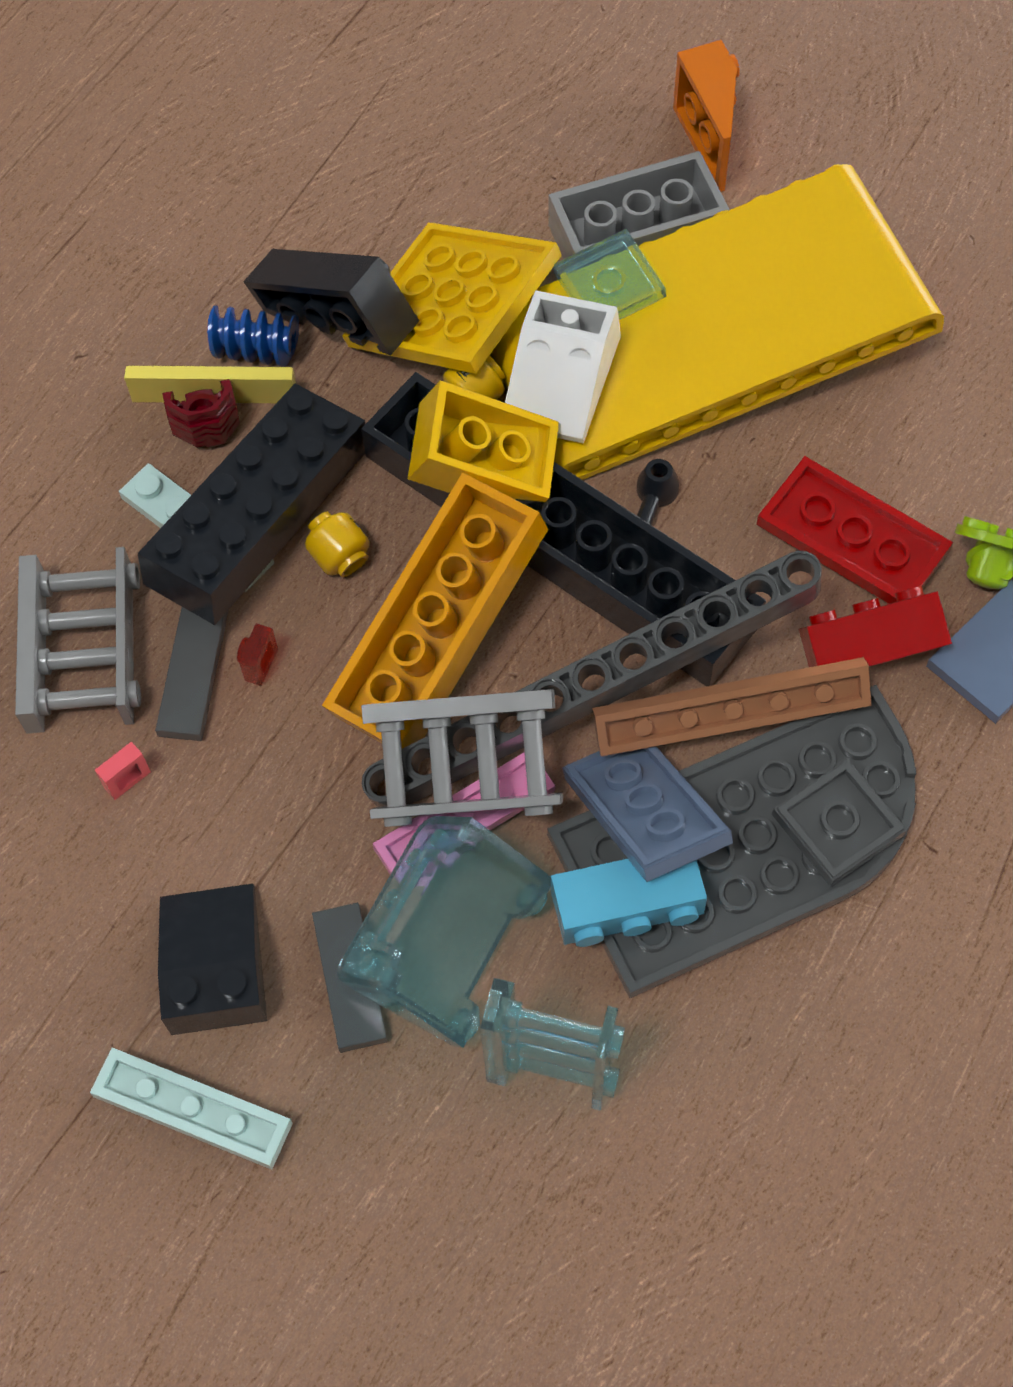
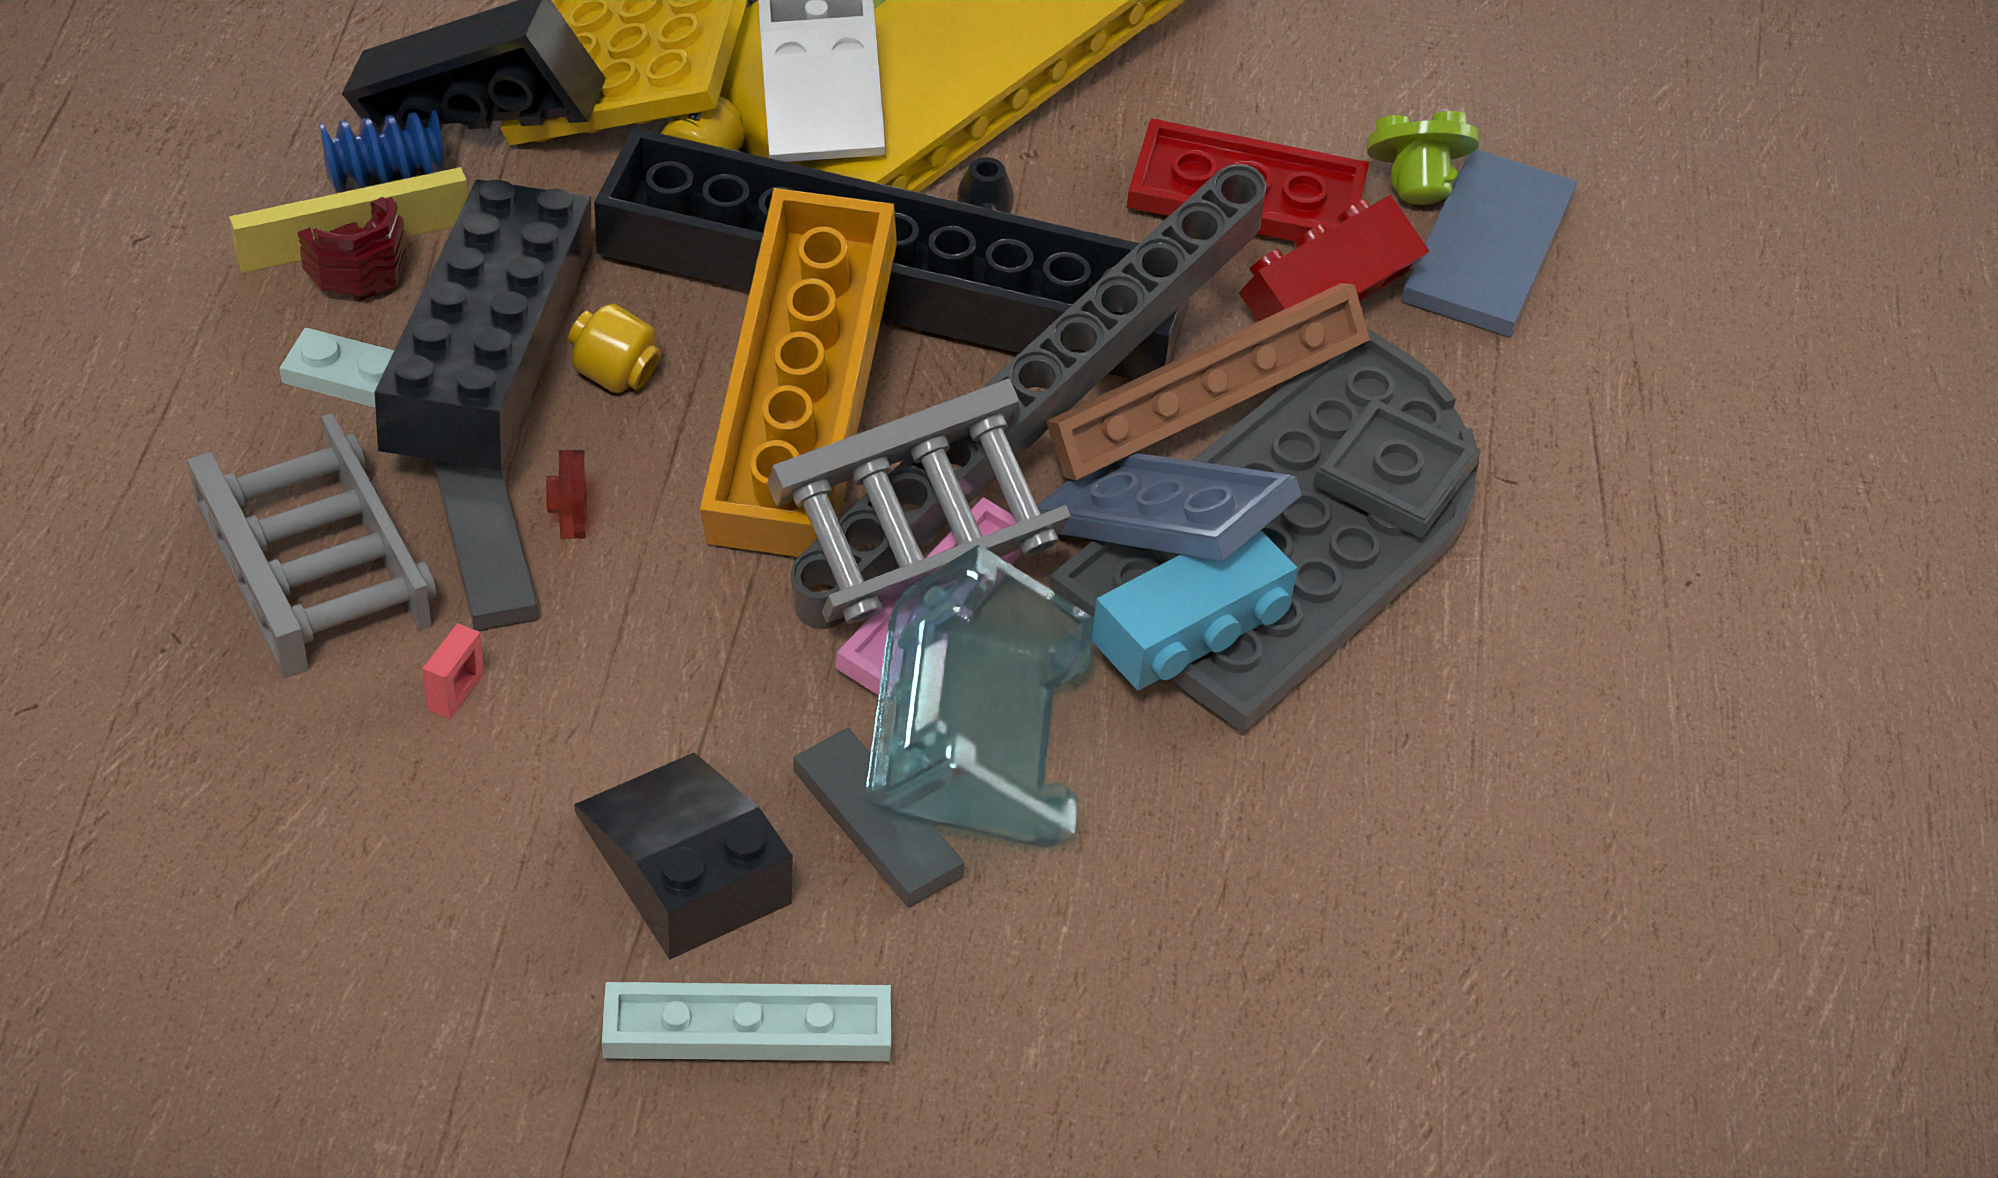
camera: 30 degrees left, 15 degrees down
yellow slope [407,380,559,502] -> none
clear light blue fence [480,978,625,1111] -> none

